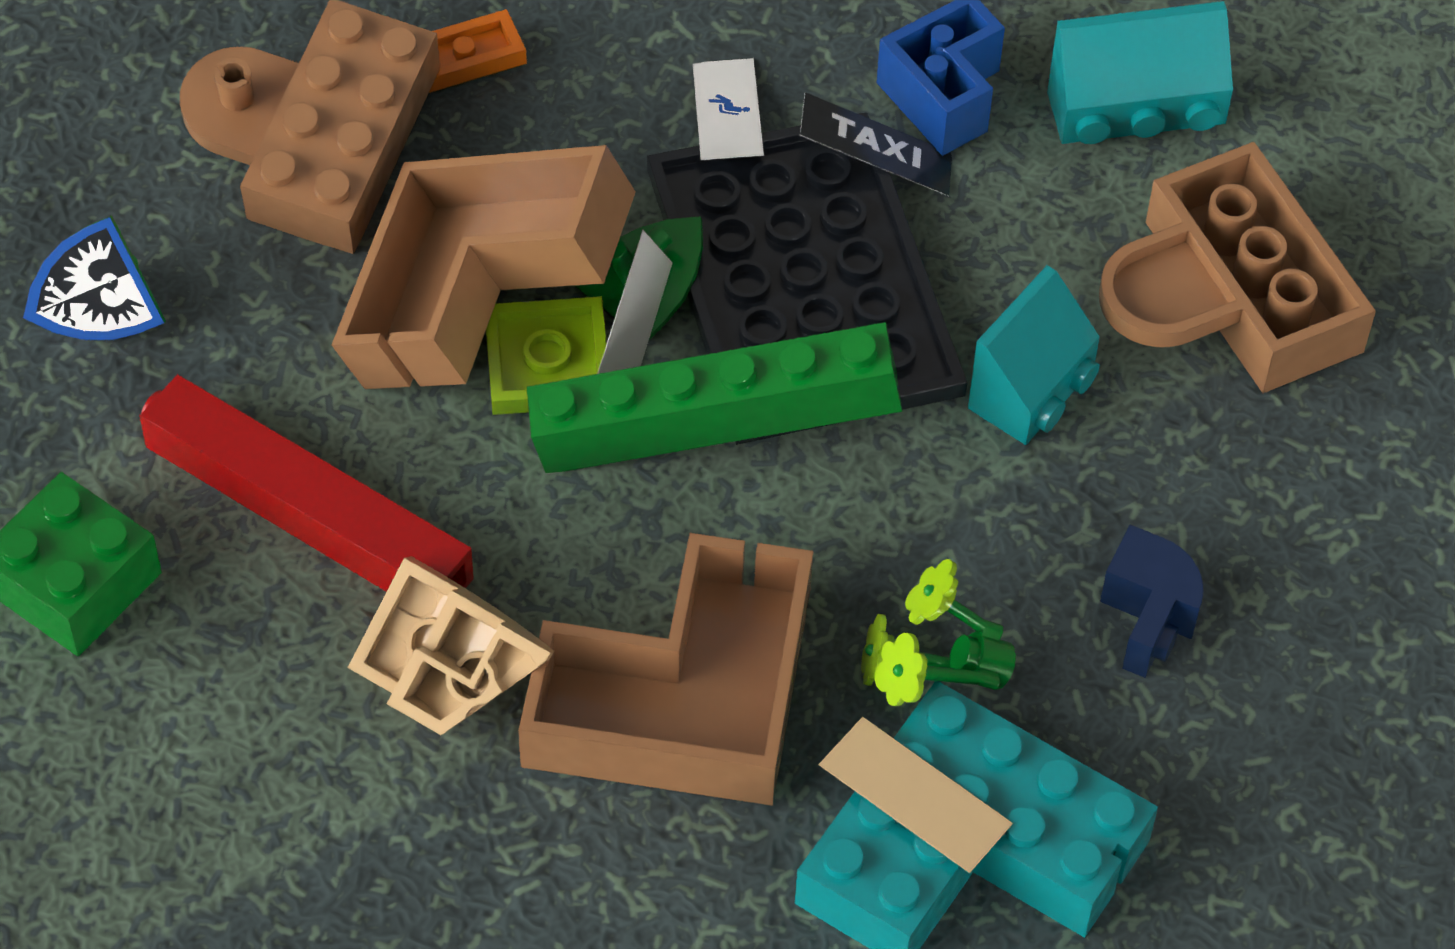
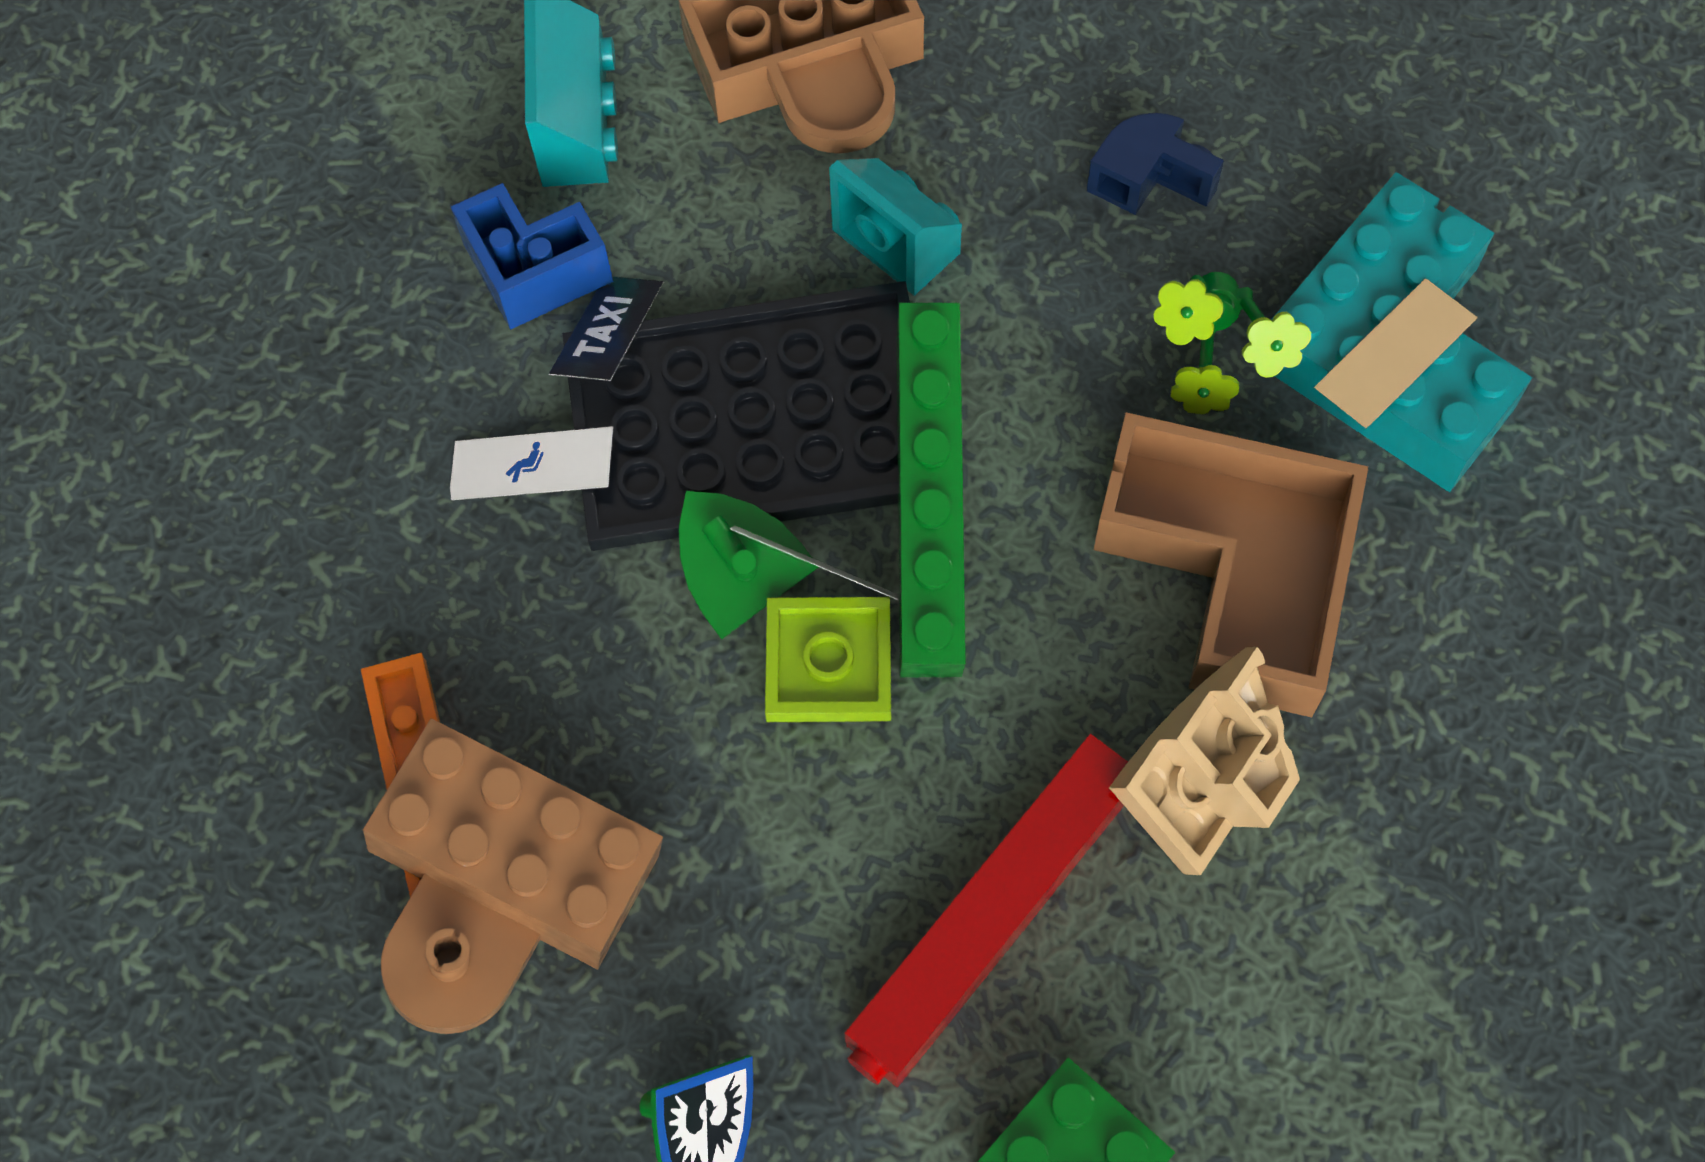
camera: 80 degrees left, 10 degrees up
medium nougat piece [332,145,636,389] -> none

